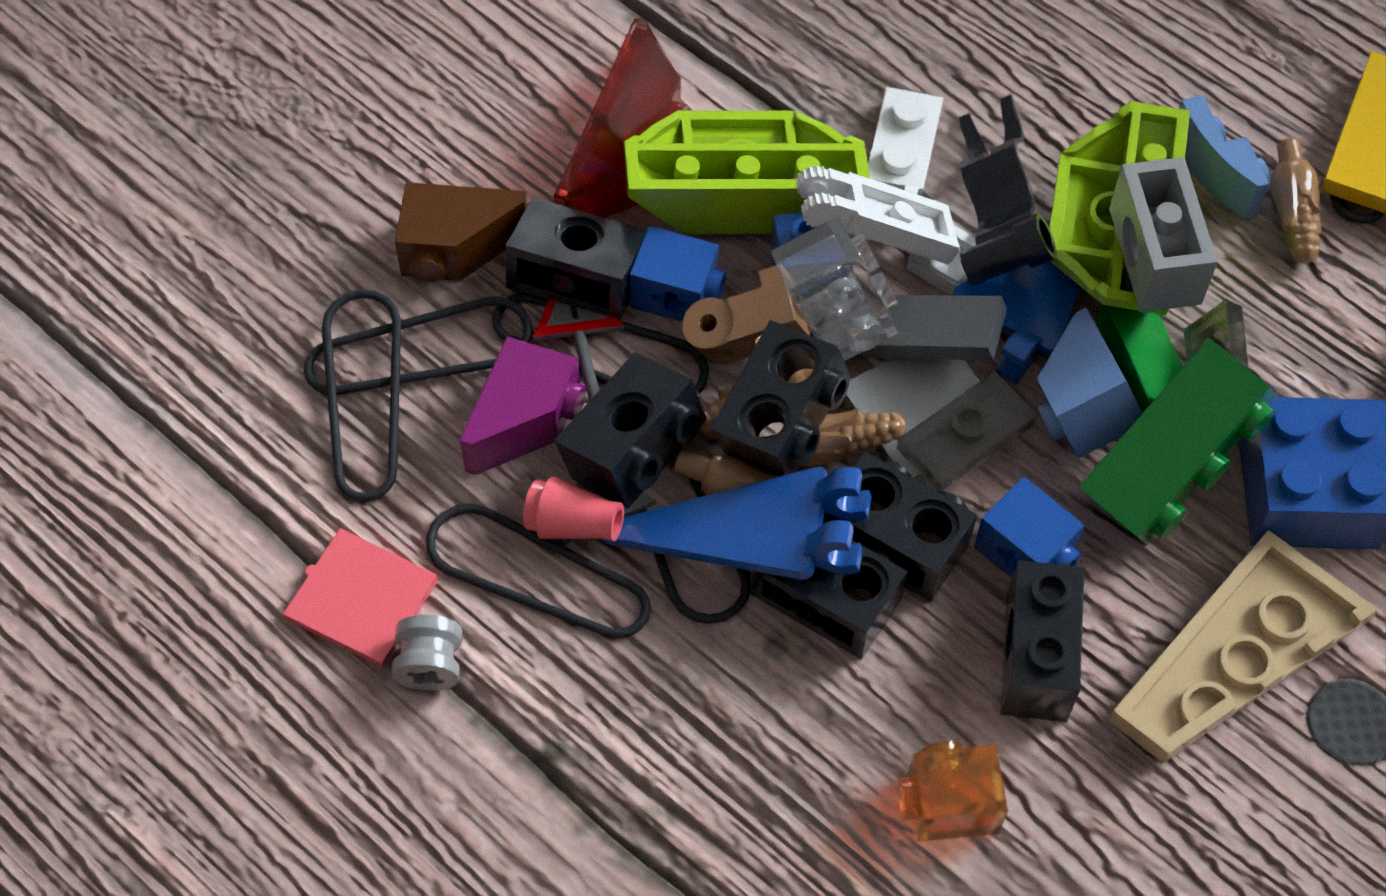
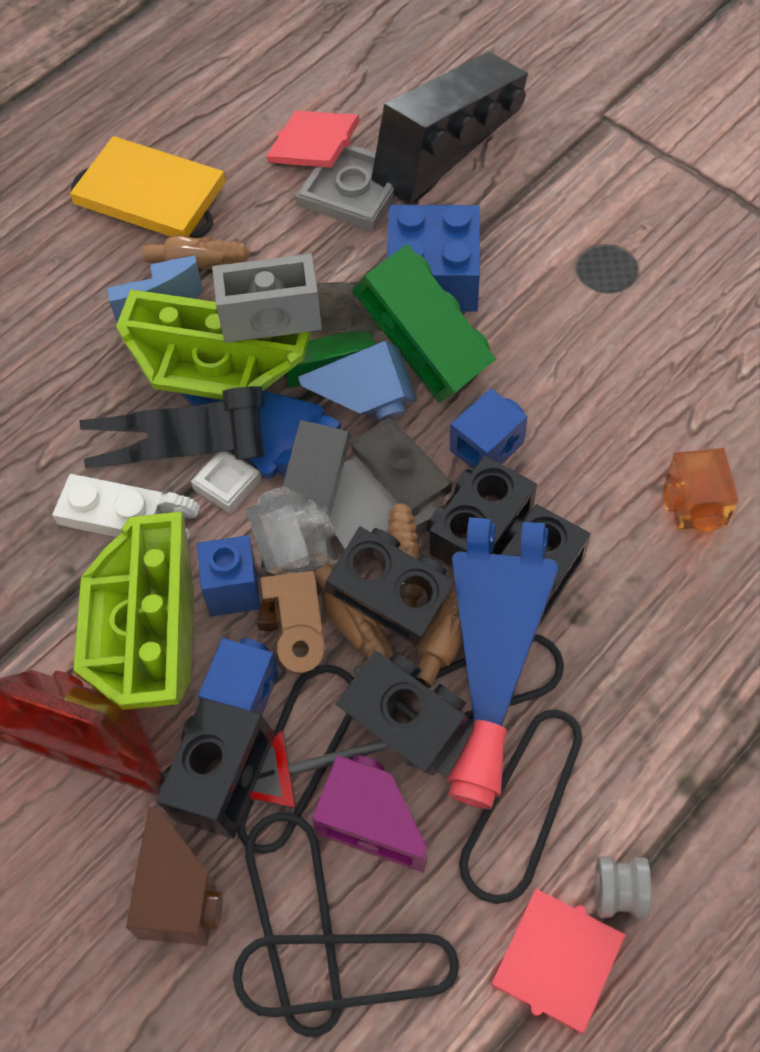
camera: 85 degrees left, 0 degrees up
white hinge [796,165,960,264] -> none
black brick [1000,560,1085,722] -> none
tan wing [1109,530,1378,763] -> none

